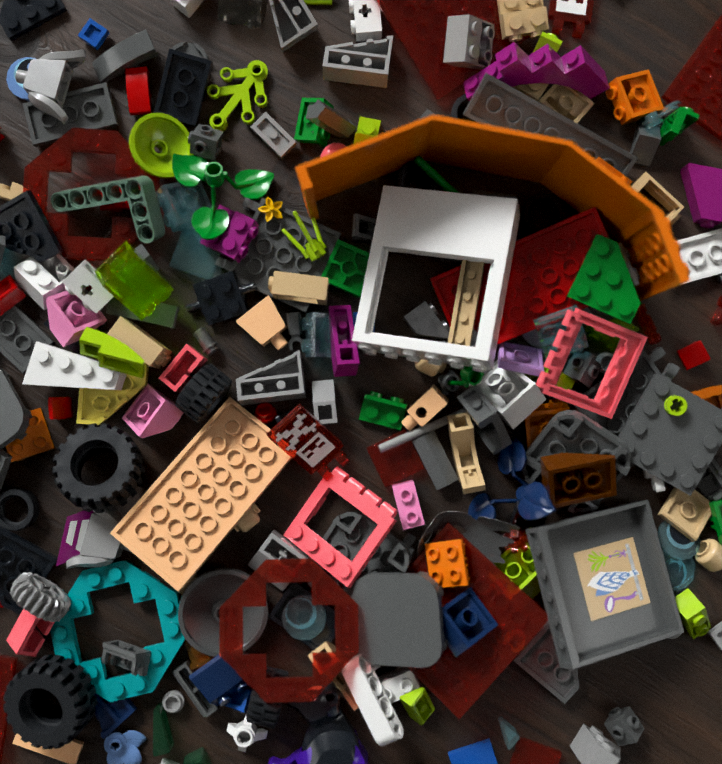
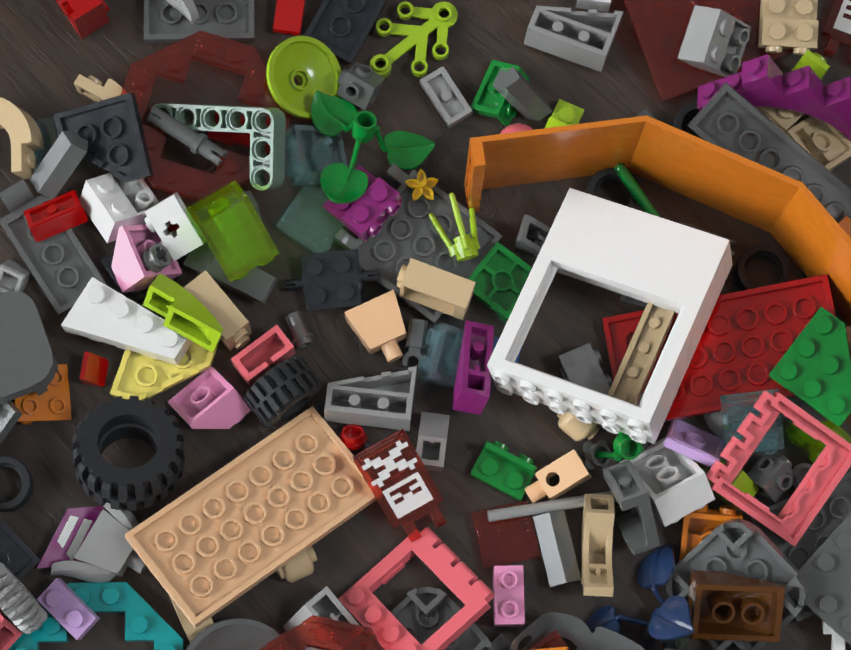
camera: 10 degrees right, 10 degrees down
none -> lavender plate [37,578,100,640]
none -> dark grey bush [142,243,171,273]
none -> dark grey pin [147,107,228,166]

